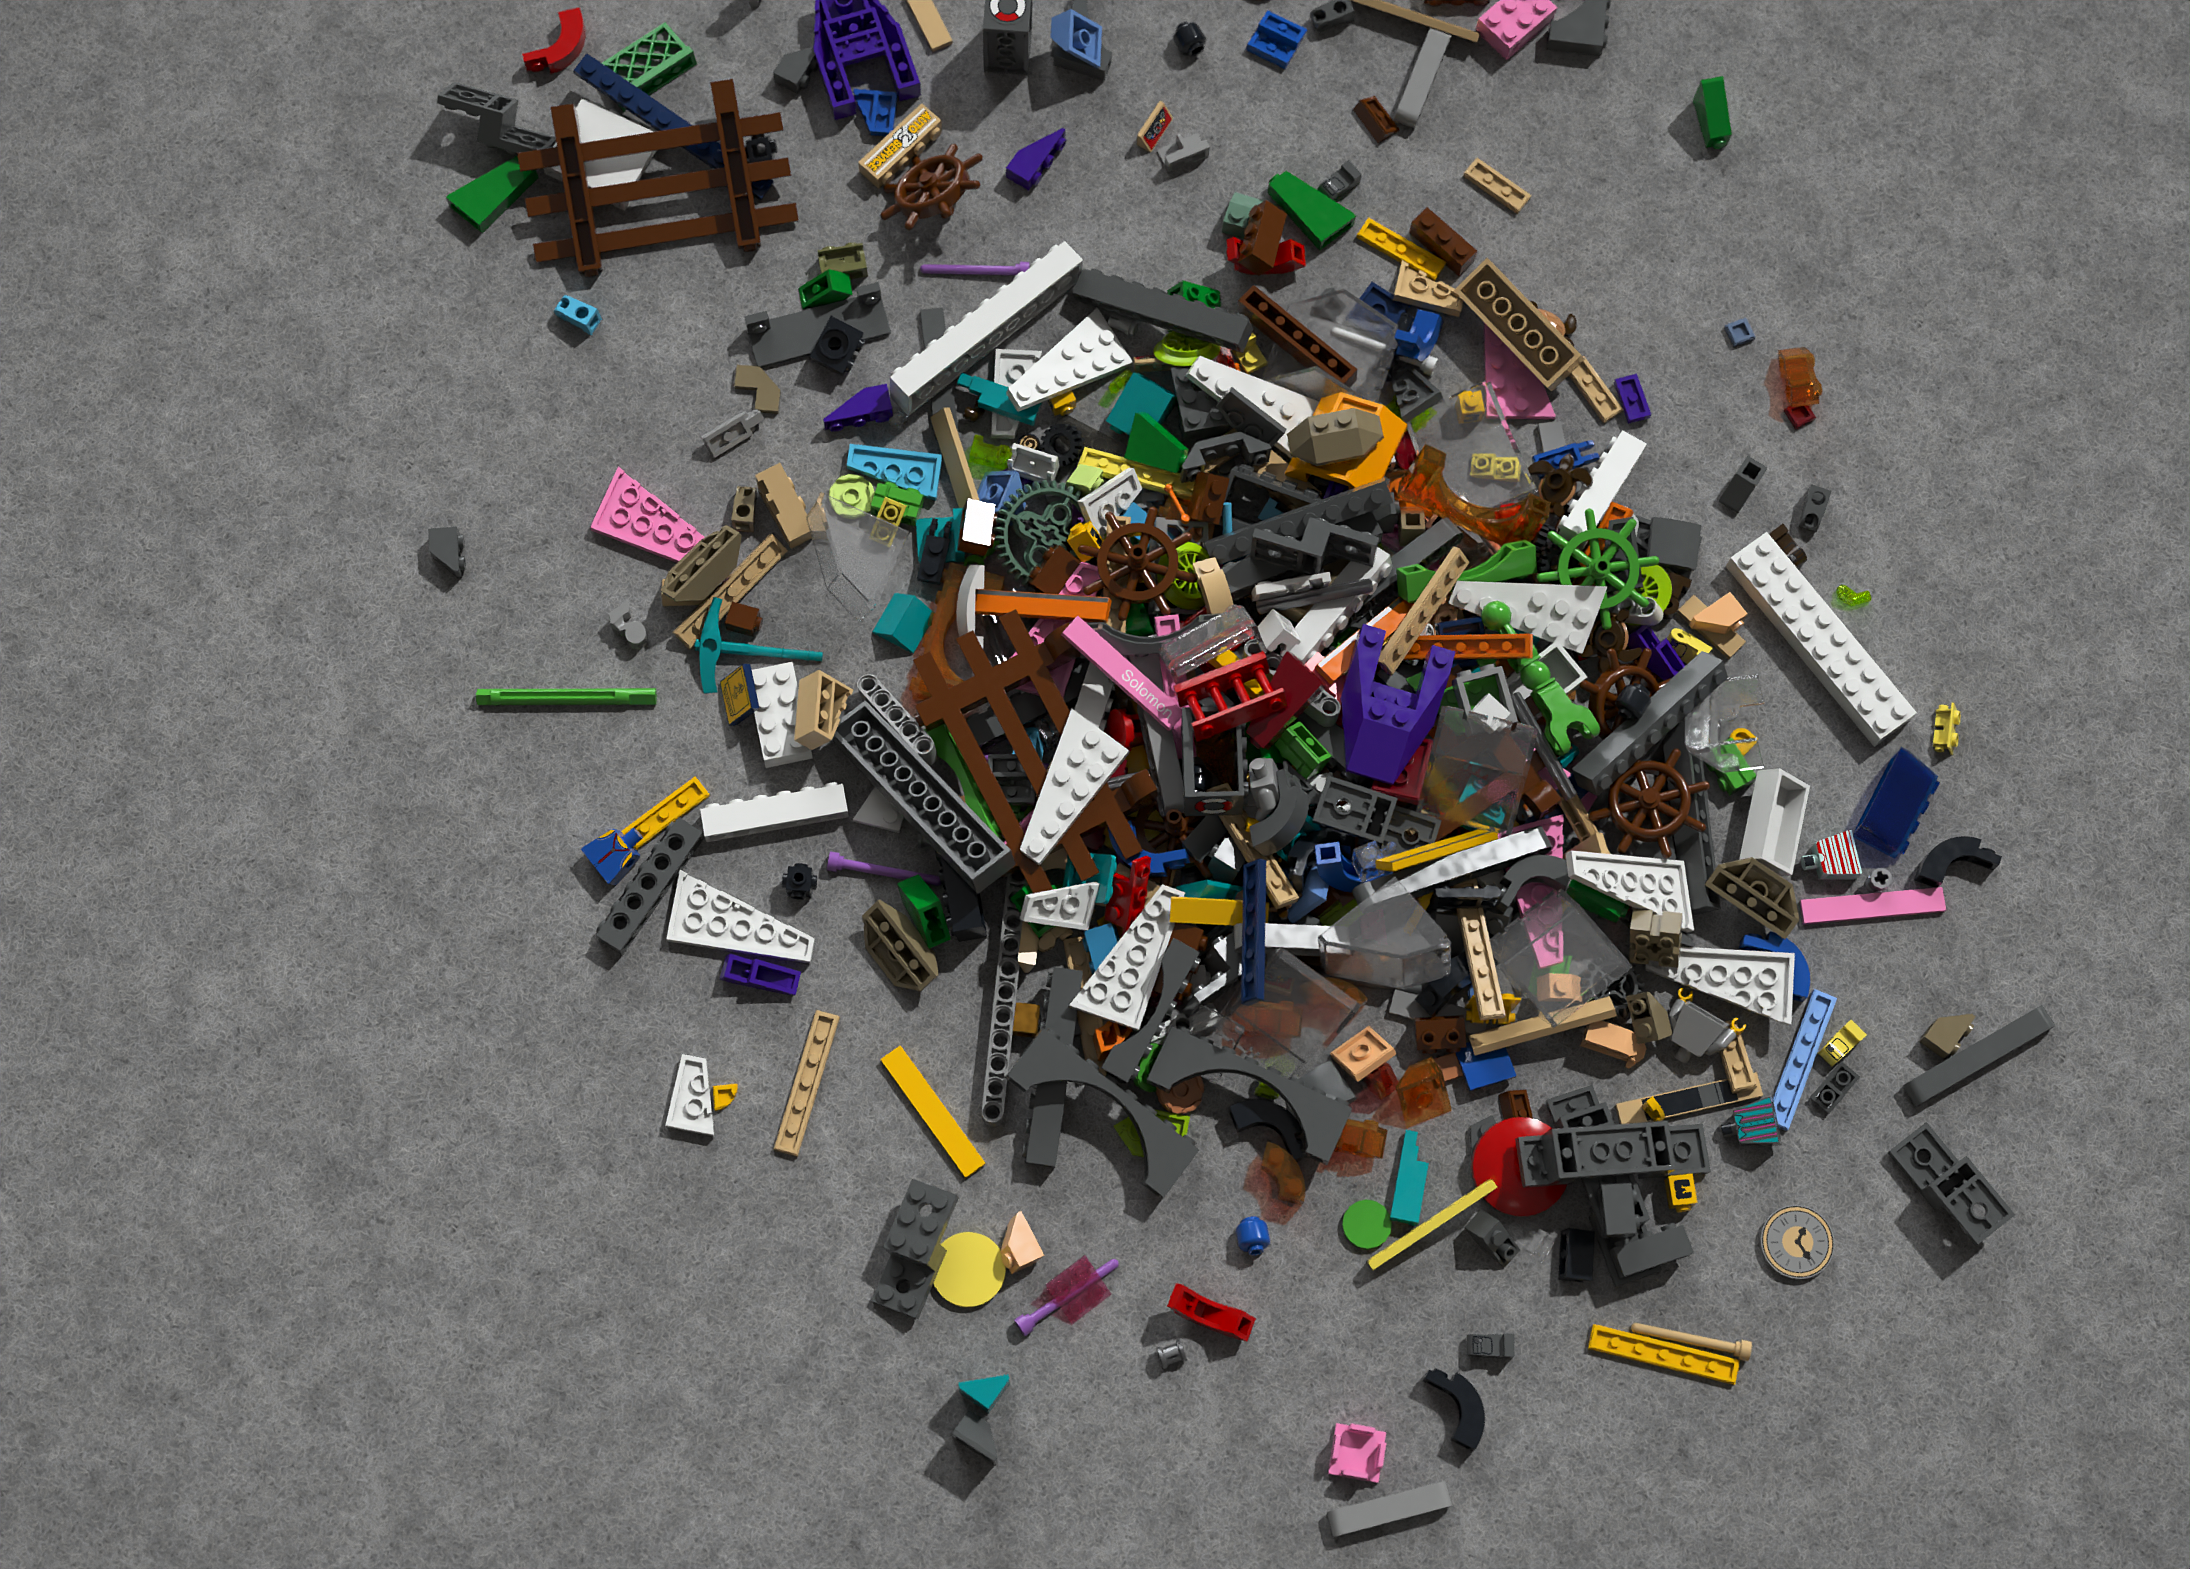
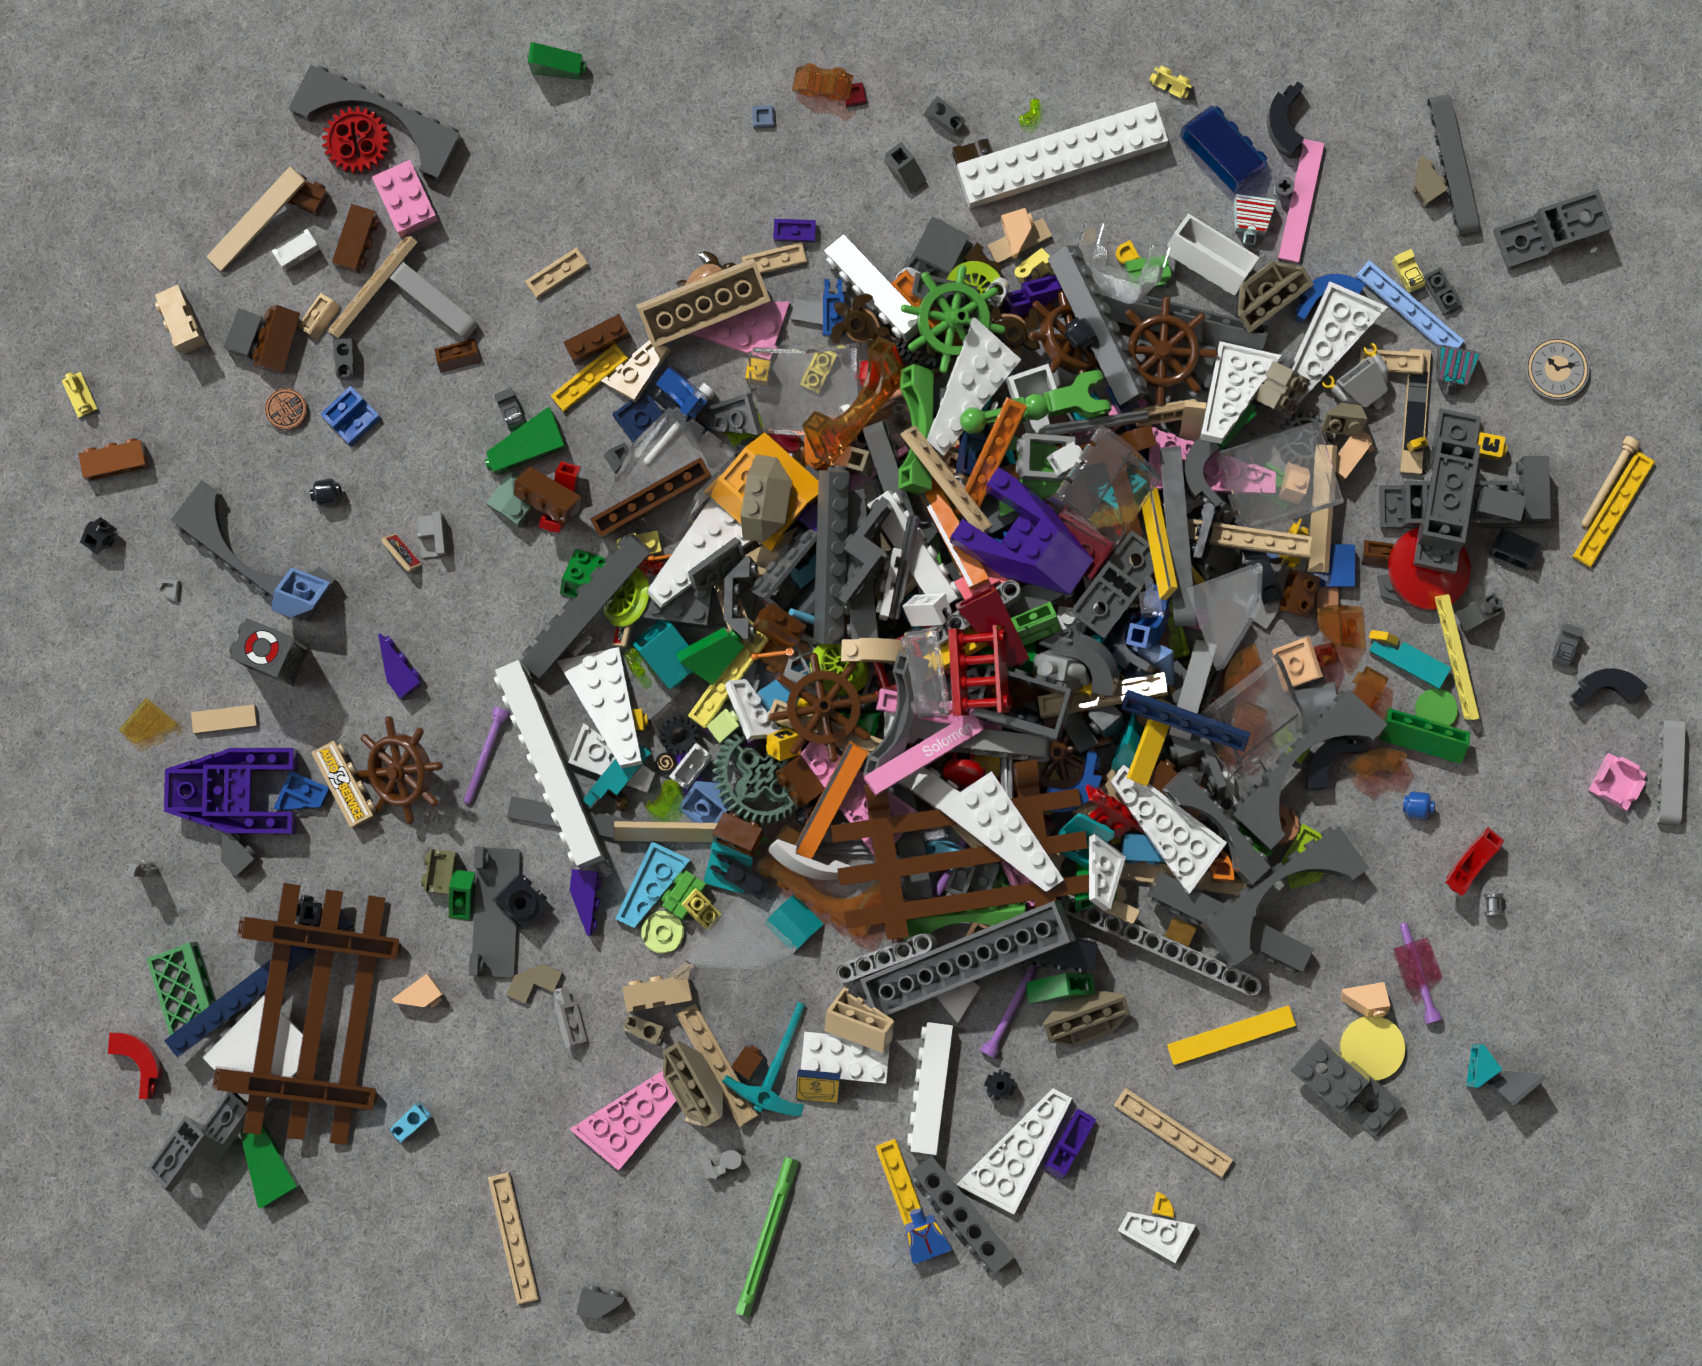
camera: 65 degrees left, 10 degrees up
none -> light nougat slope [392,974,444,1008]
none -> tan tile [488,1172,539,1305]
none -> yellow tile [1369,630,1399,646]
none -> green brick [1379,708,1470,764]

